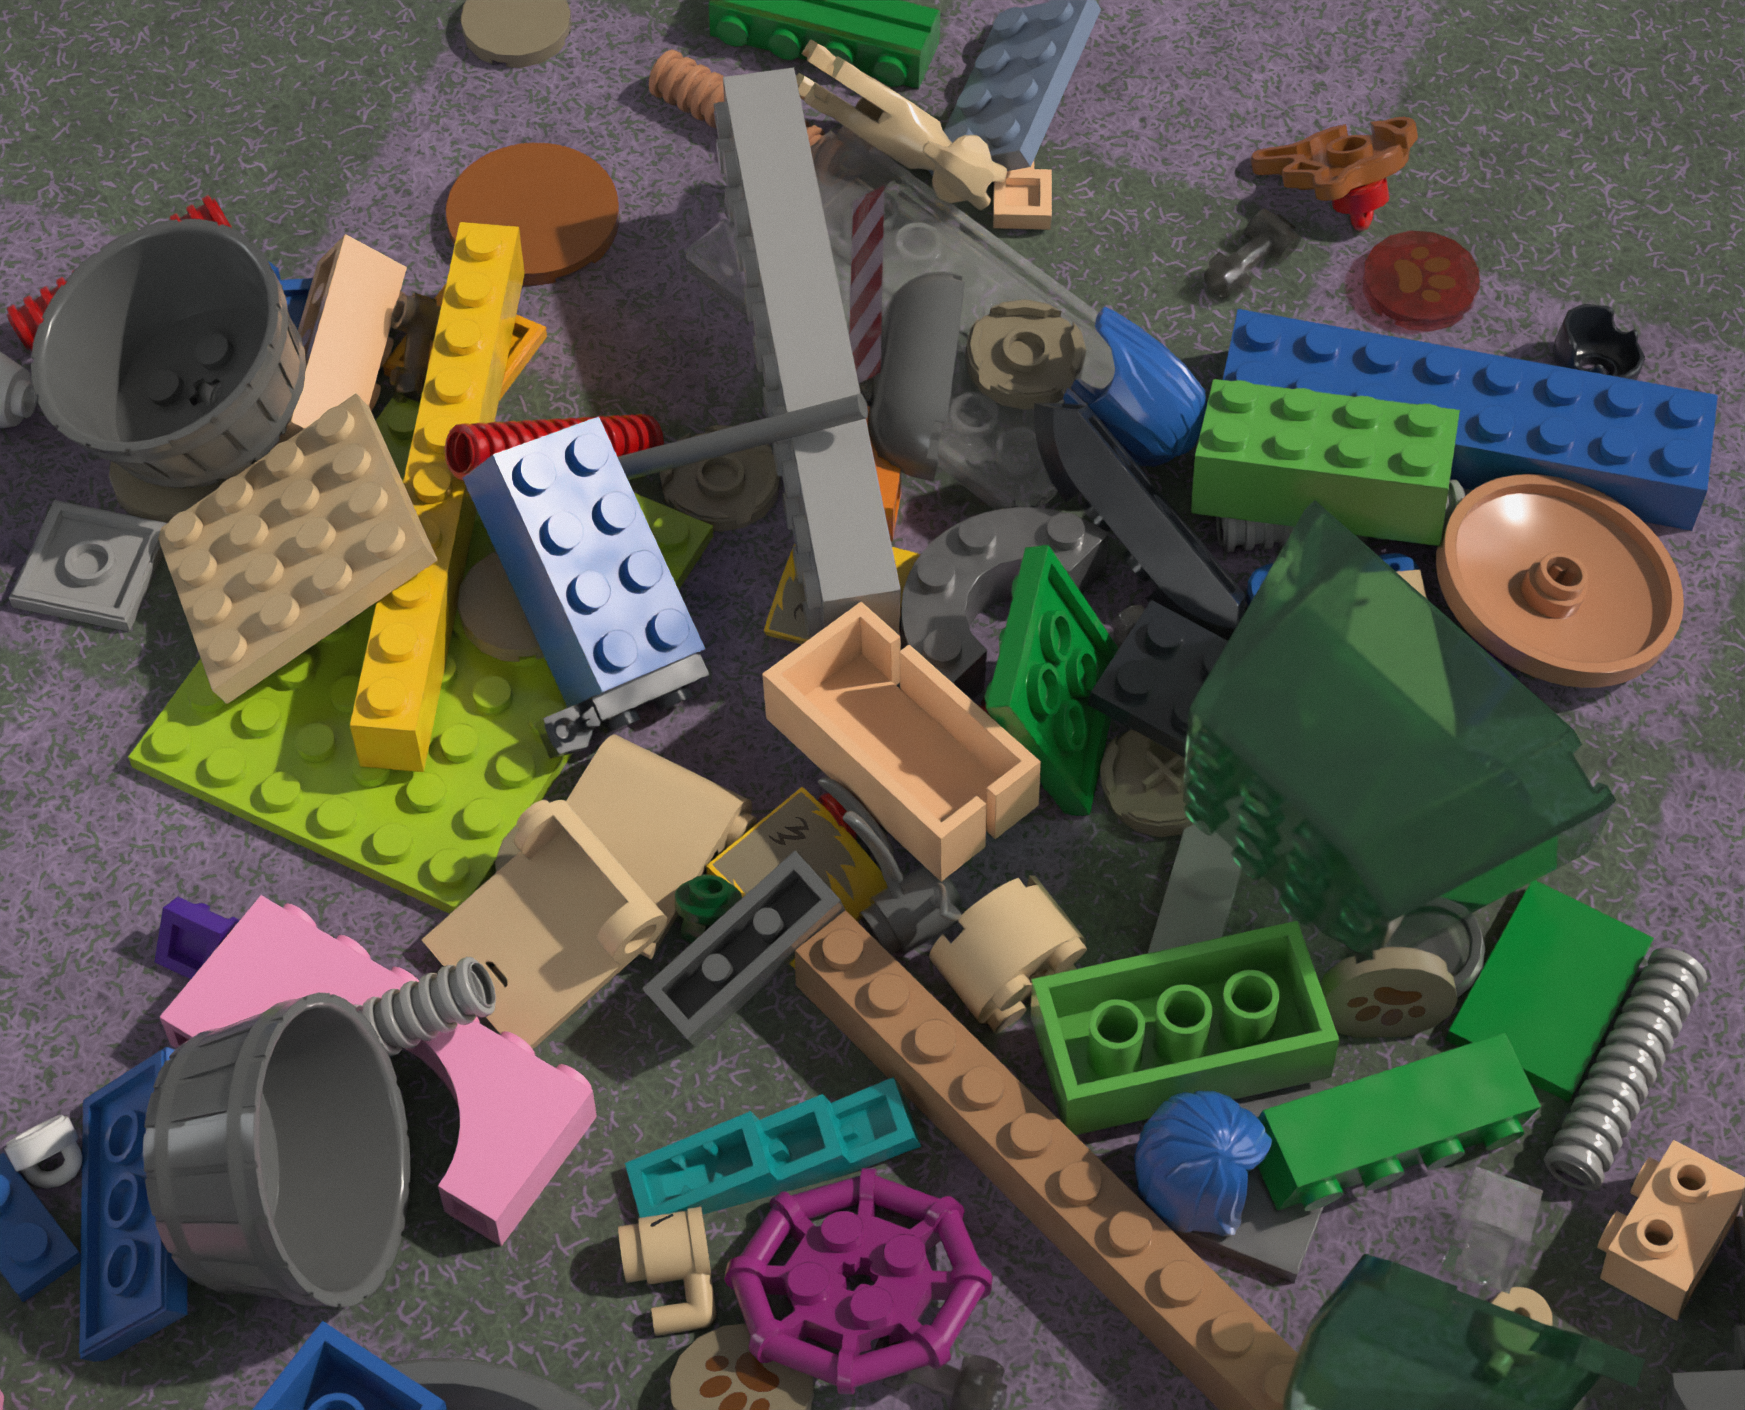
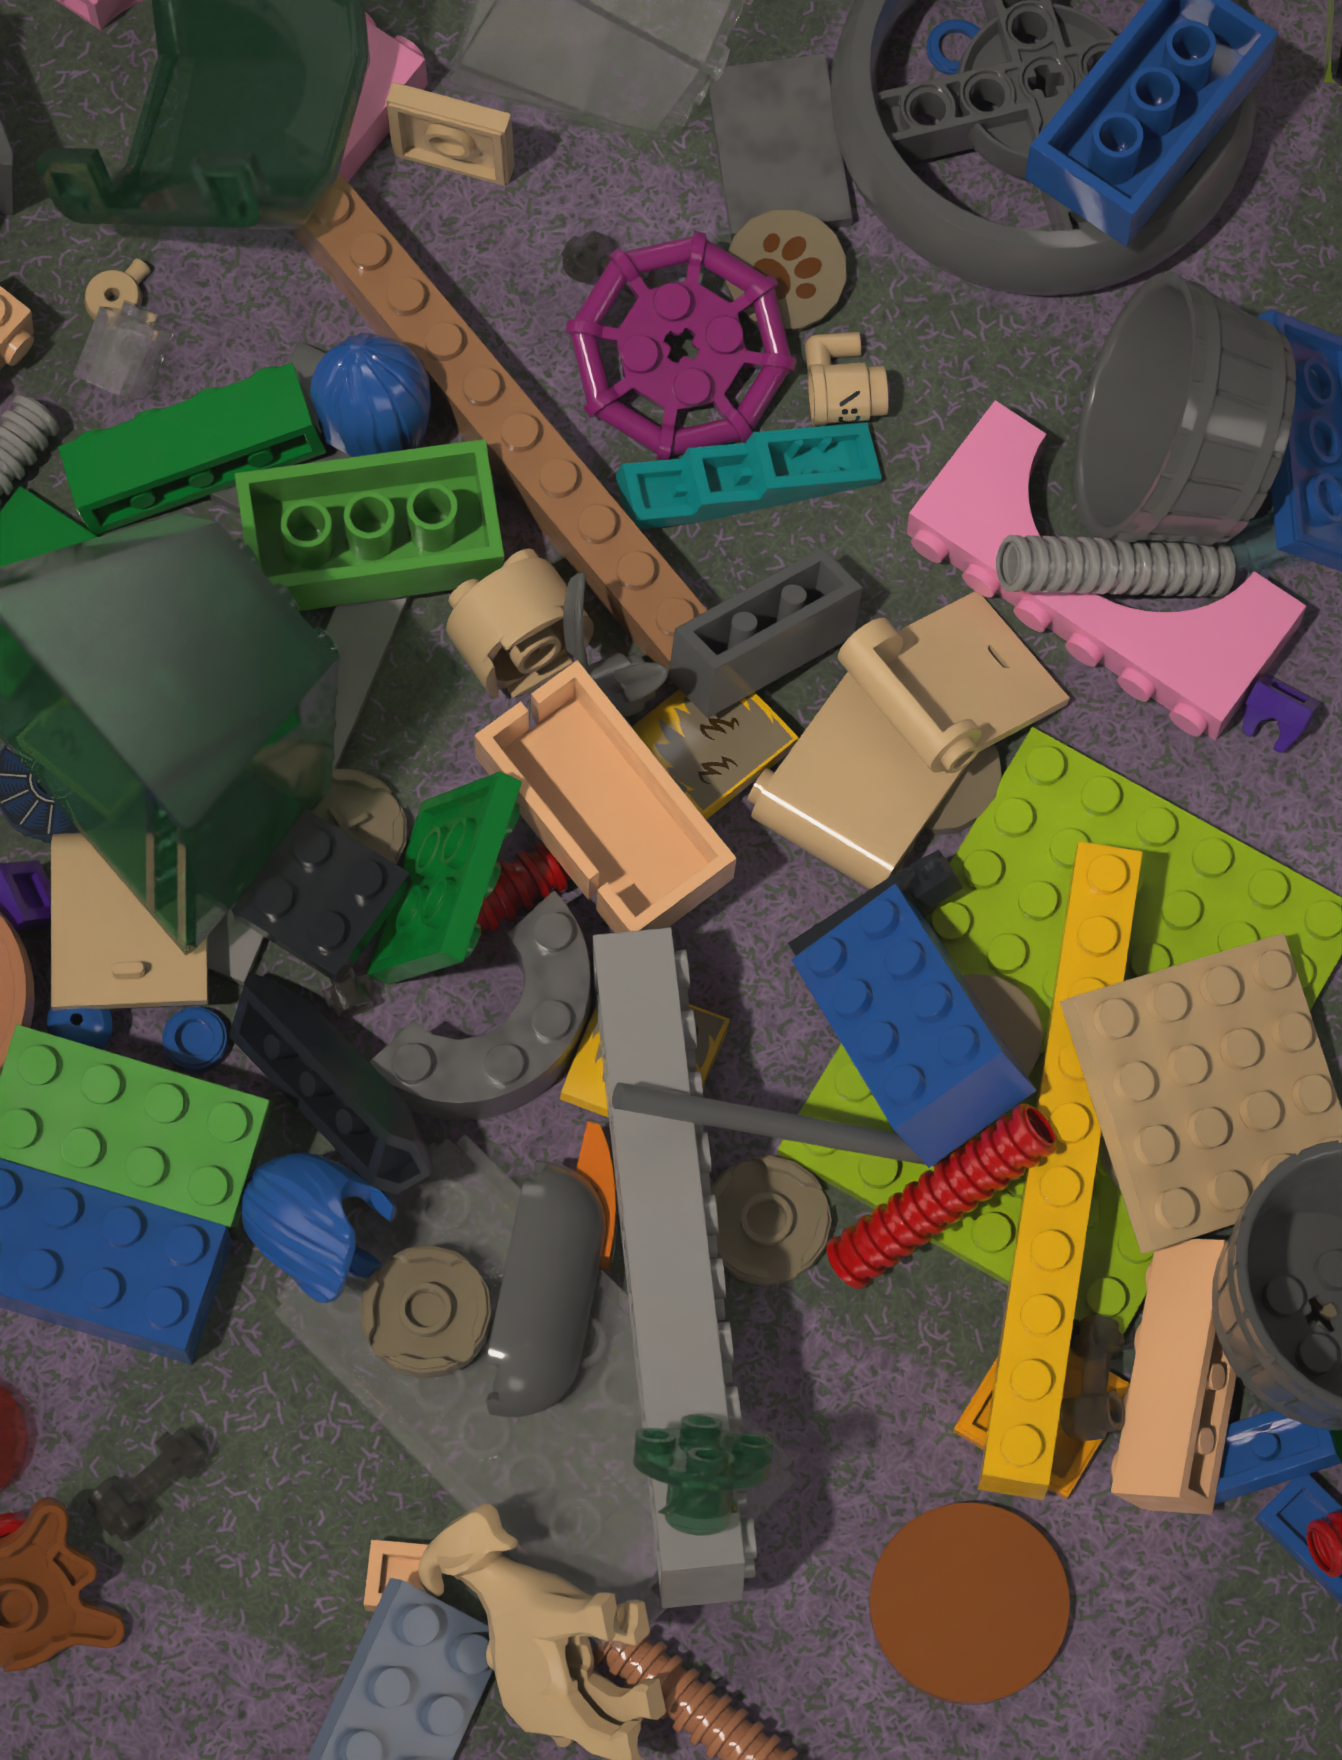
camera: 175 degrees left, 15 degrees up
dark green plate [674,875,742,944] -> none
sticker [849,185,885,383] -> none
none -> clear green plate [633,1414,774,1536]

